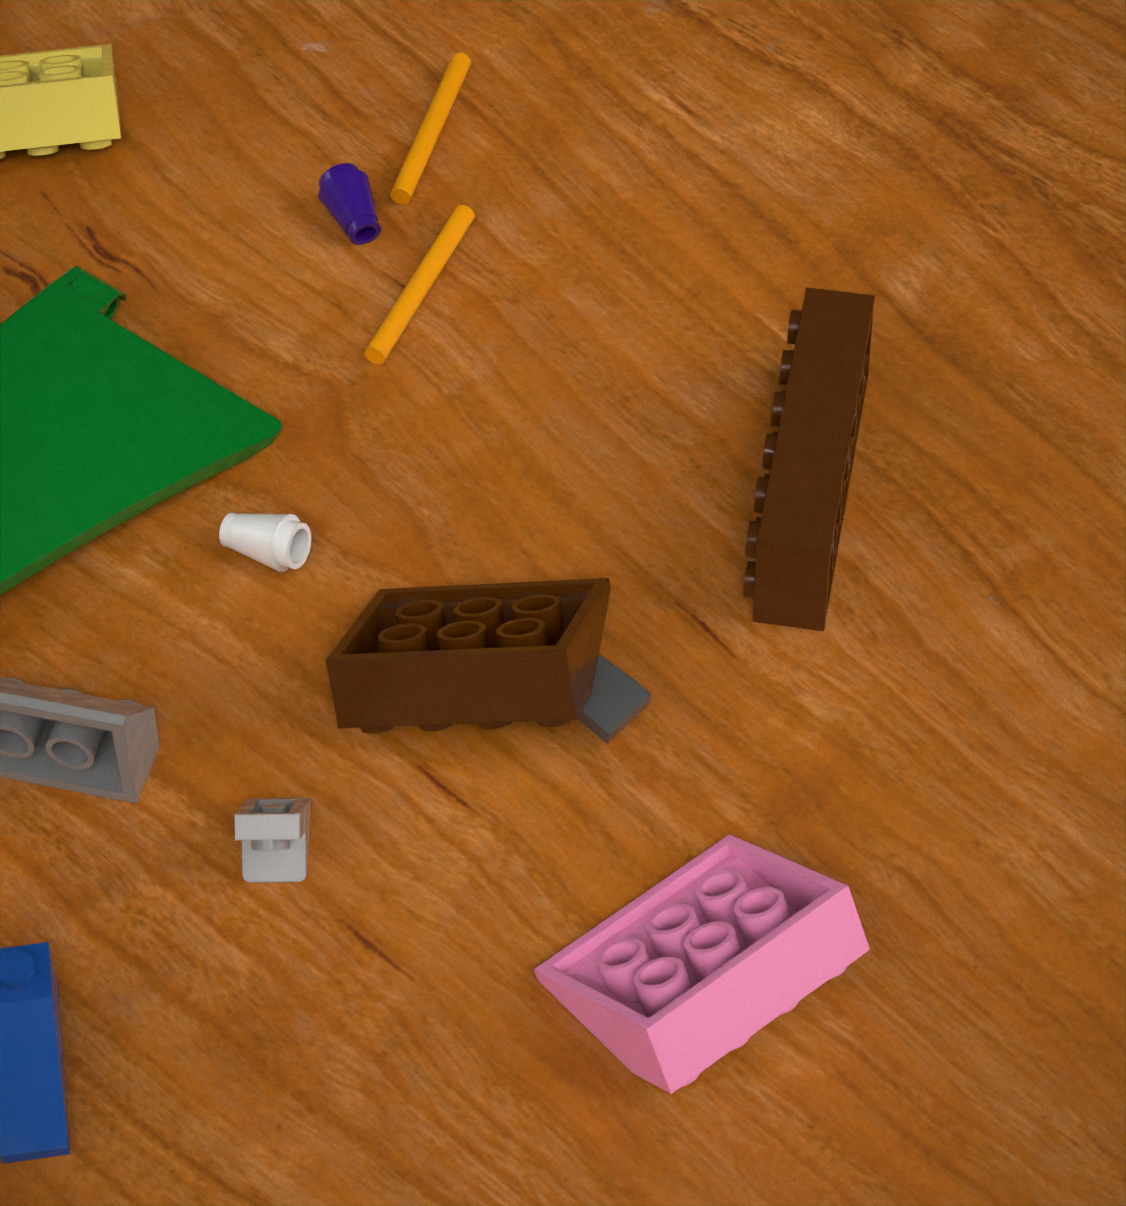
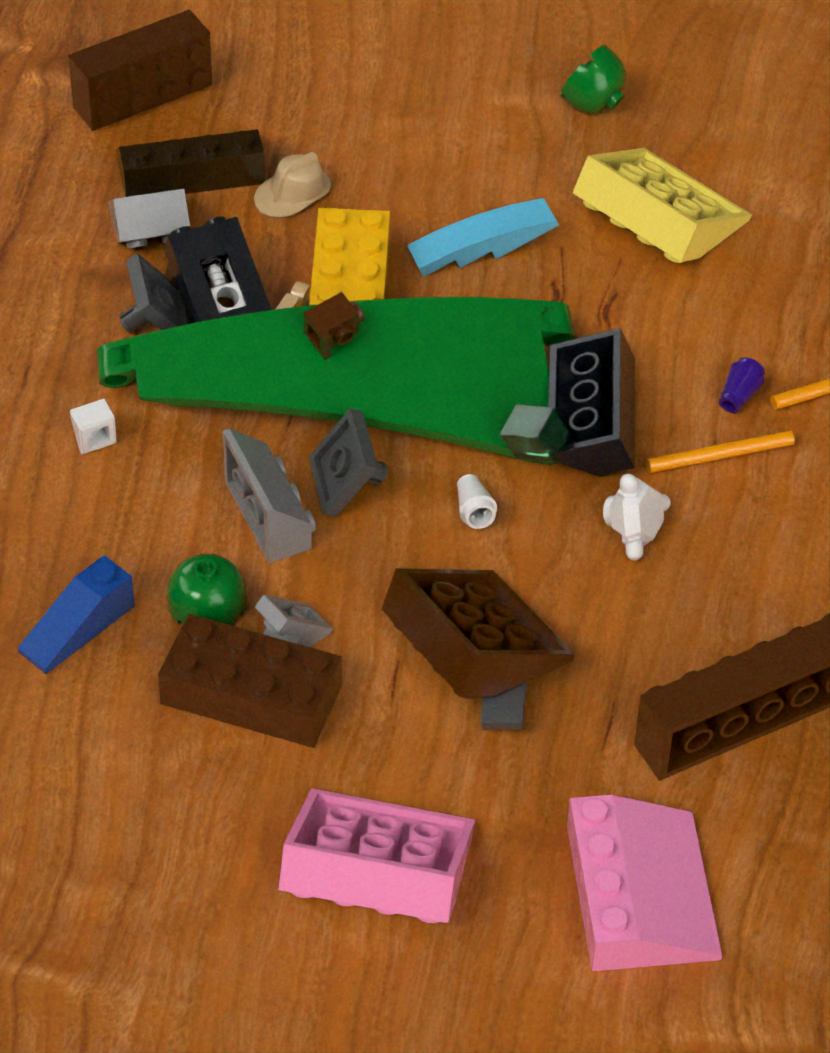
camera: 50 degrees right, 0 degrees up
none -> reddish brown brick [158,614,342,748]
none -> green cylinder [167,553,247,626]
none -> dark grey tile [308,408,388,518]
none -> clear green brick [500,405,569,462]
none -> black slope [547,328,635,476]
none -> bright pink slope [567,795,722,971]
none -> white rock [603,474,671,561]

